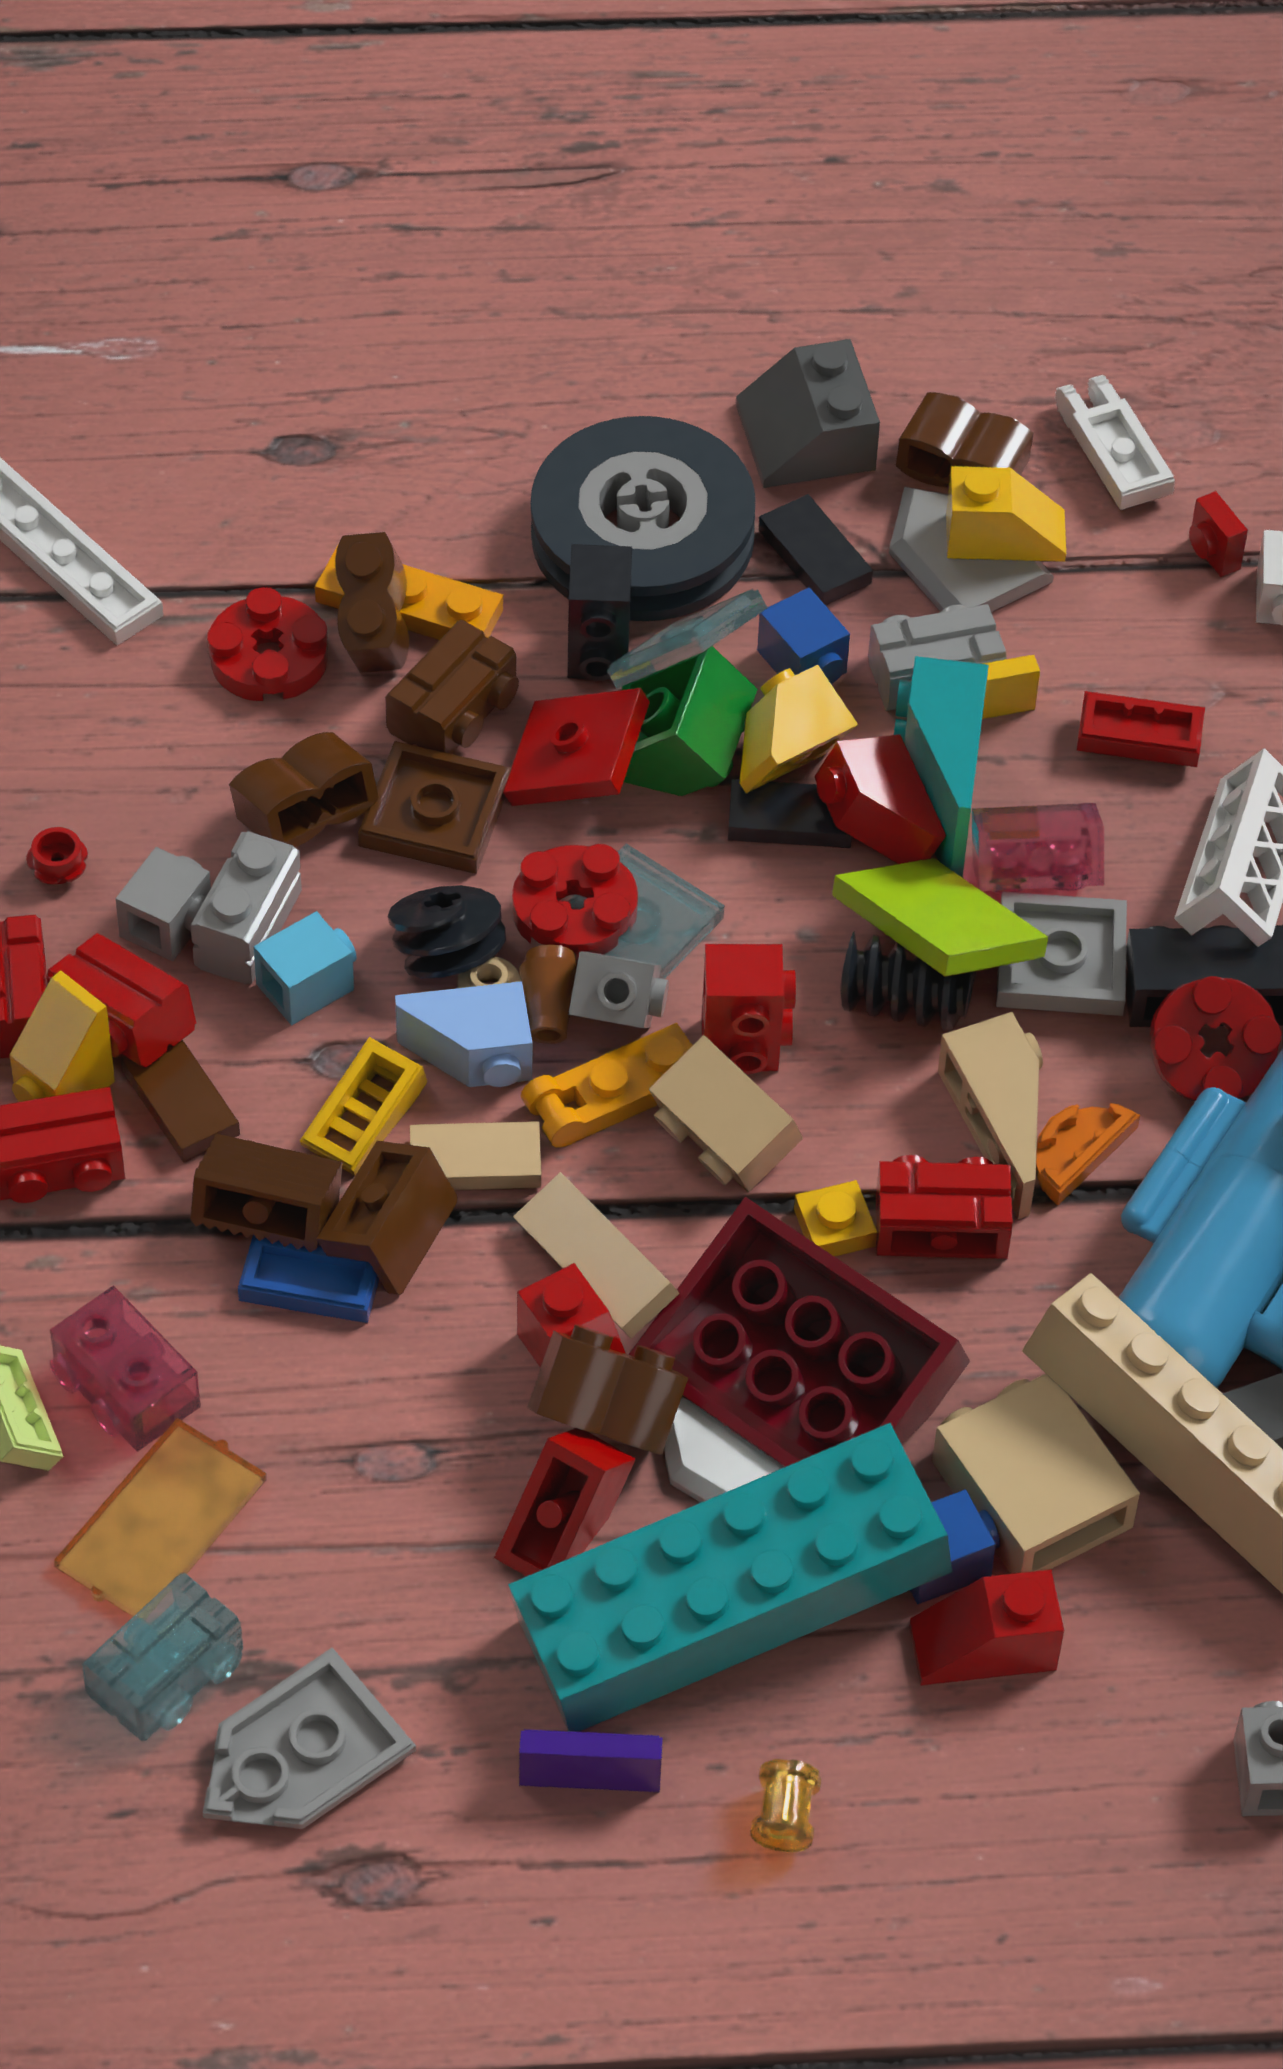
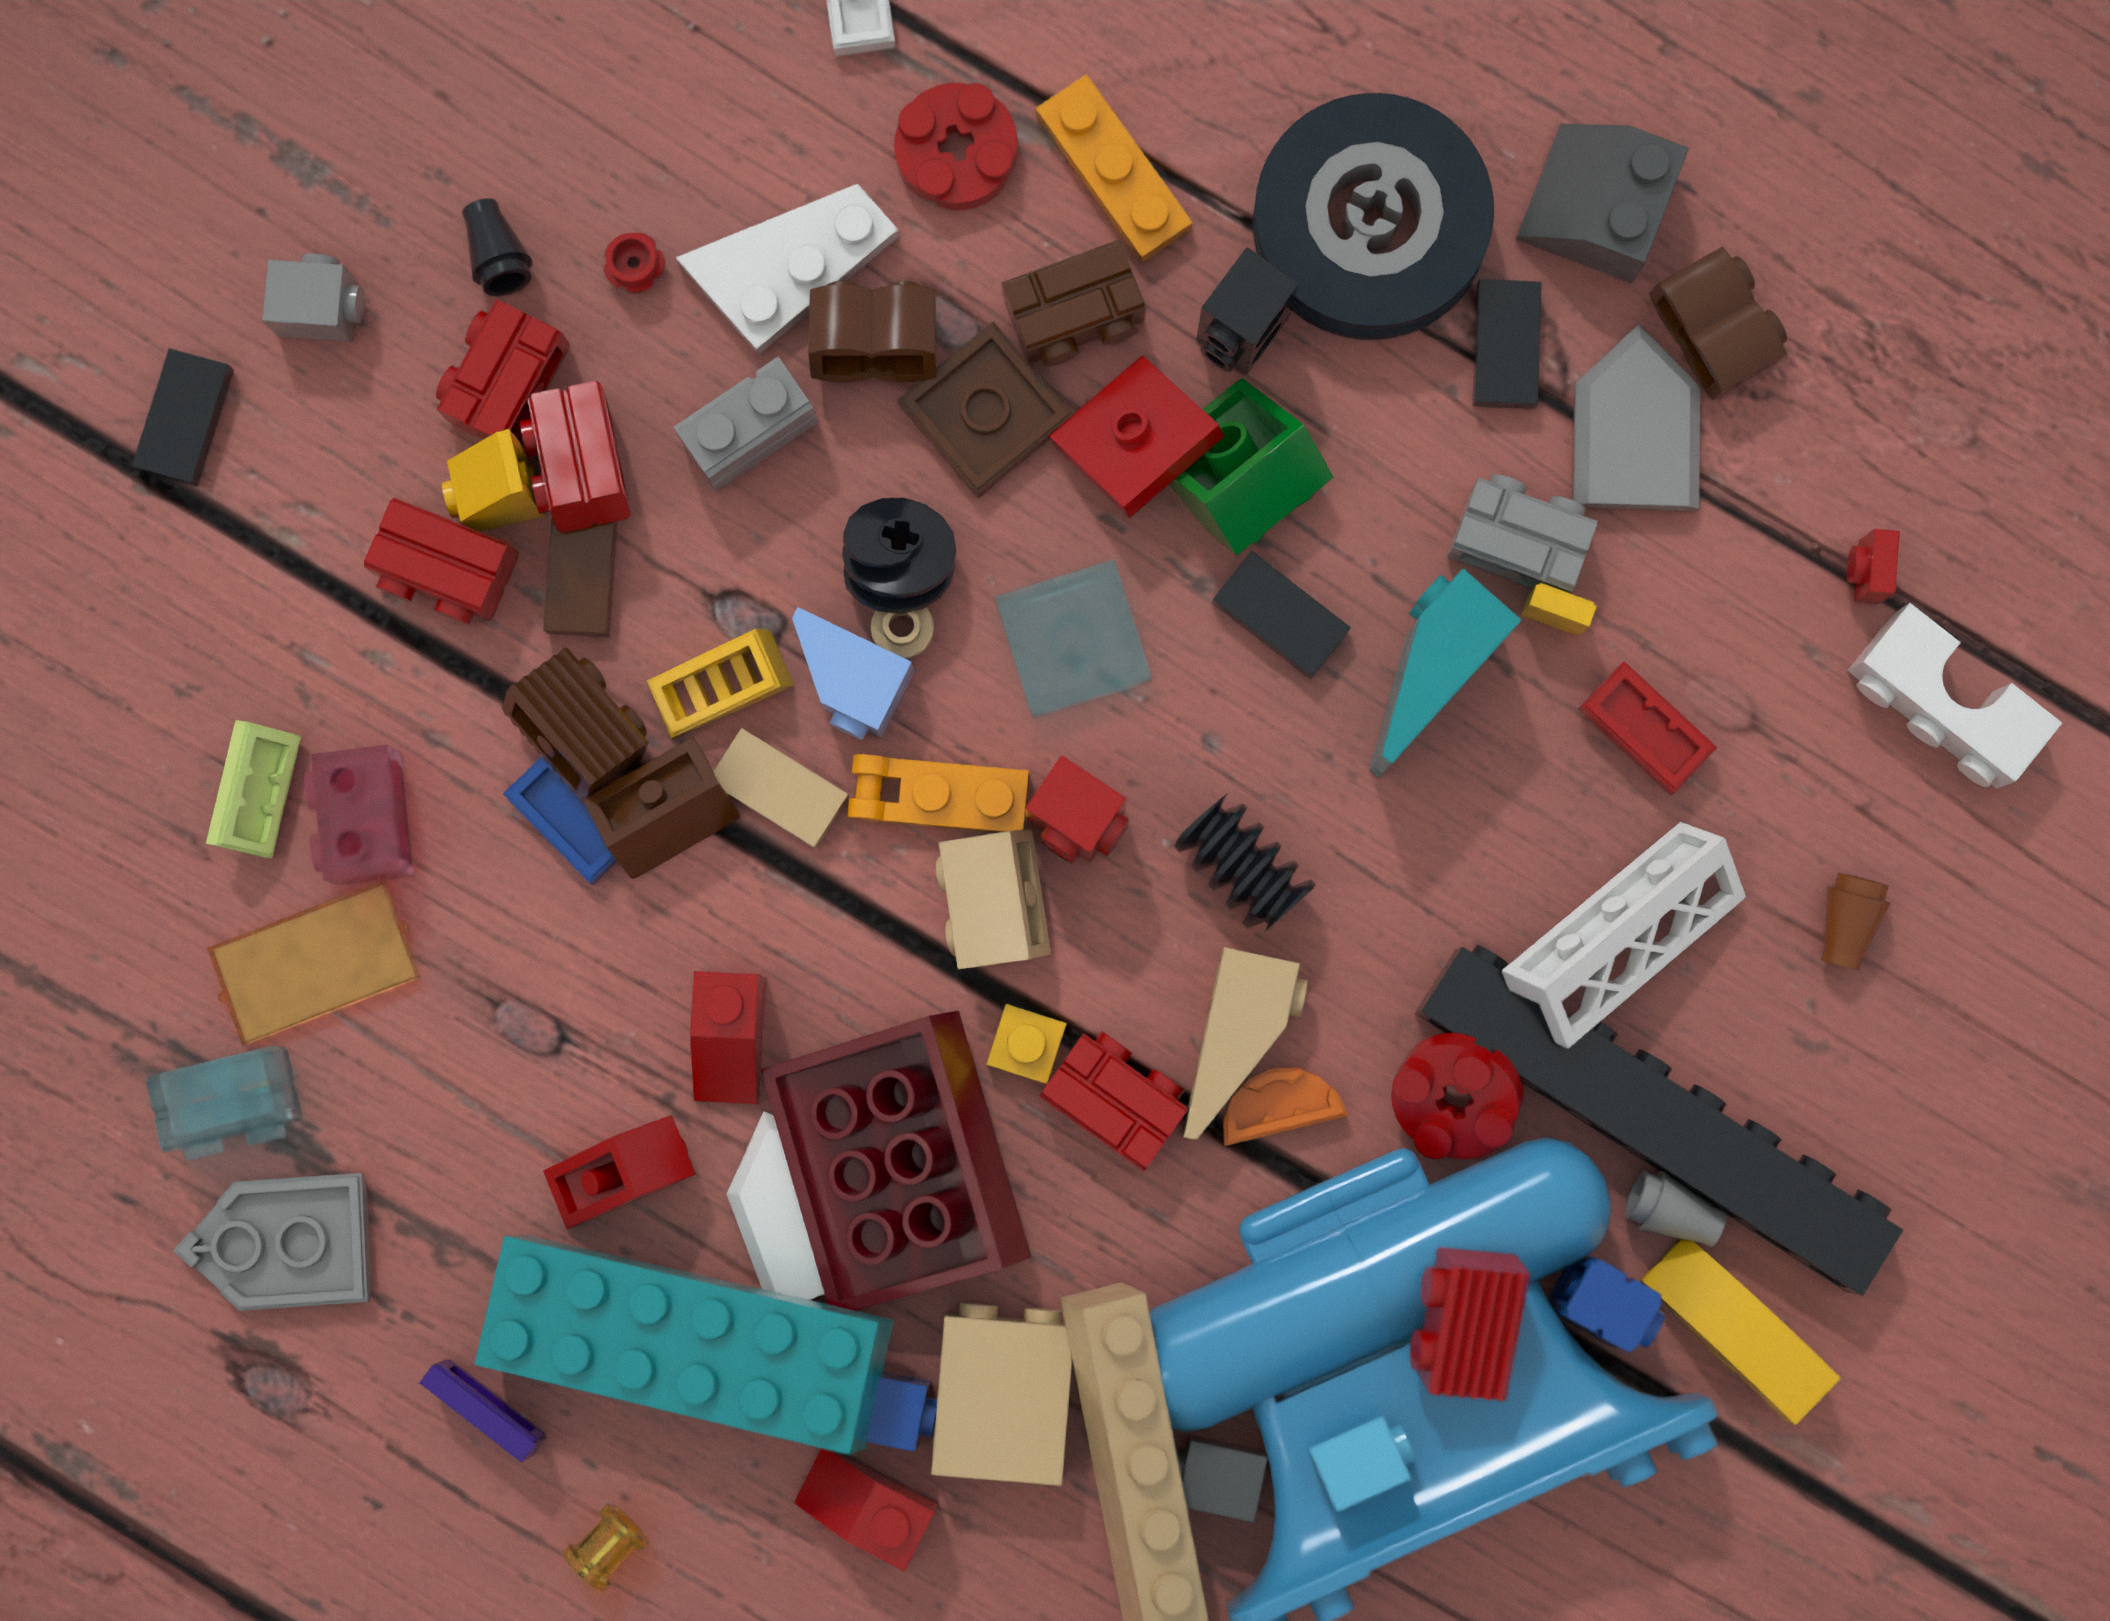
camera: 40 degrees right, 30 degrees up
light grey brick [115,847,211,961] -> none
medium azure brick [253,911,357,1026] -> none
reddish brown brick [335,532,409,673] -> none
red plate [512,844,638,960] -> none
tan tile [513,1172,679,1339] -> none
dark orange cone [519,945,577,1044] -> none
reddish brown brick [527,1324,688,1455] -> none
light grey brick [568,952,669,1028] -> none
clear light blue tile [607,589,767,689] -> none
yellow slope [739,665,858,793] -> none
blue brick [757,587,850,684] -> none
red slope [814,734,946,864] -> none
lime tile [832,858,1048,977] -> none
yellow slope [946,466,1066,562] -> none
clear pink brick [972,803,1104,893] -> none
light grey plate [996,892,1127,1016] -> none
white hinge [1055,375,1175,510] -> none
none -> white wing [676,184,899,355]

